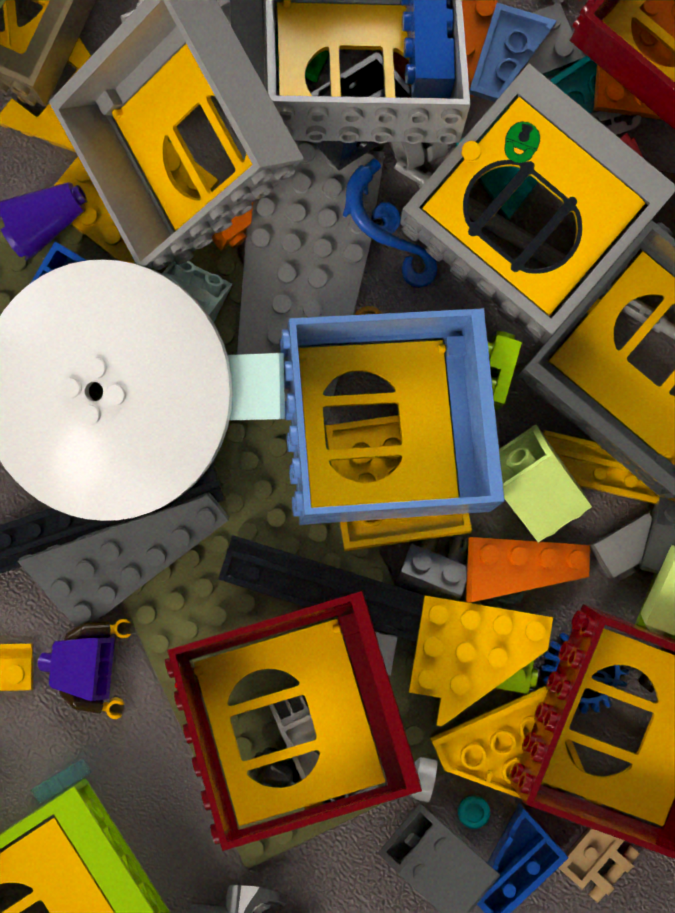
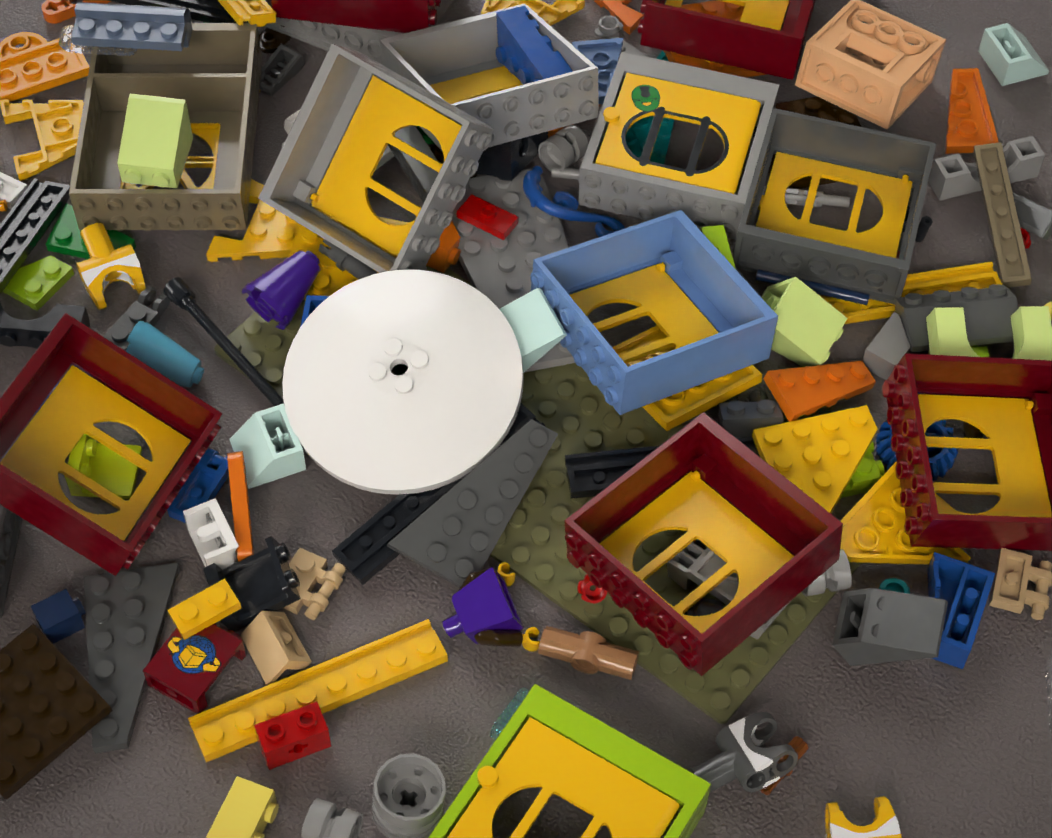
camera: 25 degrees left, 30 degrees down
none -> red plate [456,194,519,240]
none -> medium nougat piece [538,626,639,680]
none -> dark blue bar [755,269,870,305]

